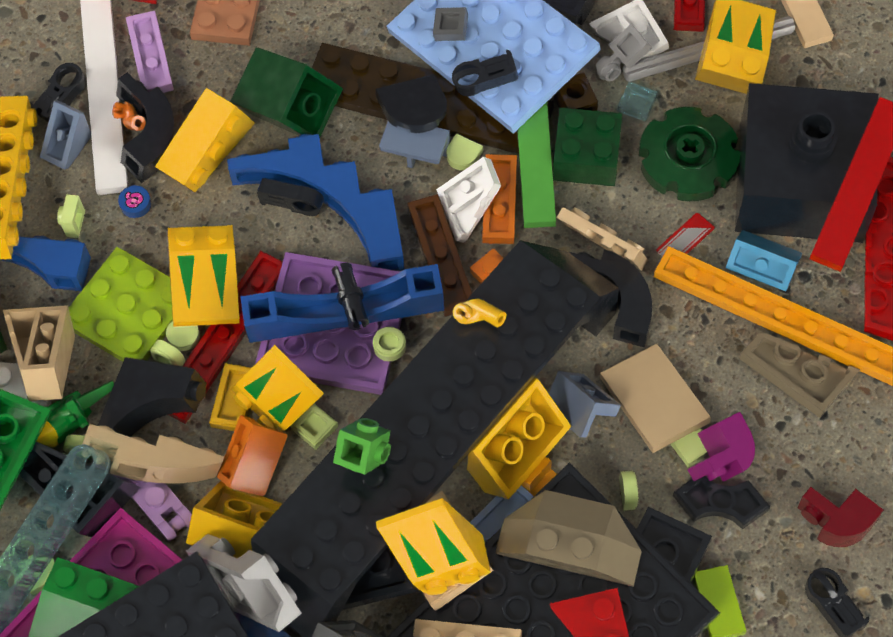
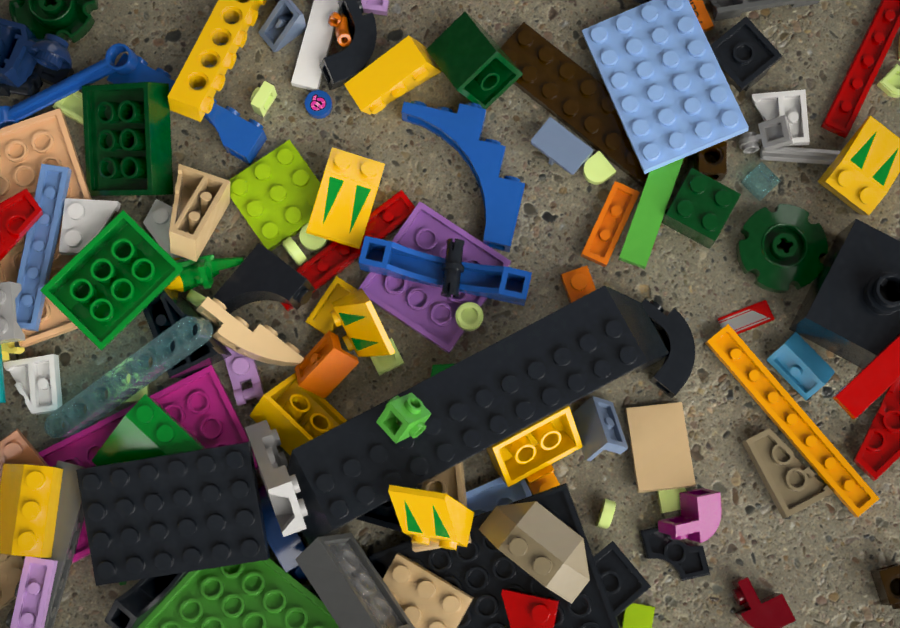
camera: 20 degrees right, 15 degrees up
black piece [257,178,324,216] -> none
black tile [376,75,447,133] -> none
reddish brown plate [407,194,472,317] -> none
dark grey plate [433,7,468,41] -> none
white wing [436,157,501,243] -> none
black piece [452,50,519,96] -> none
yellow arm [453,299,506,327] -> none
tan wing [556,207,648,271] -> none

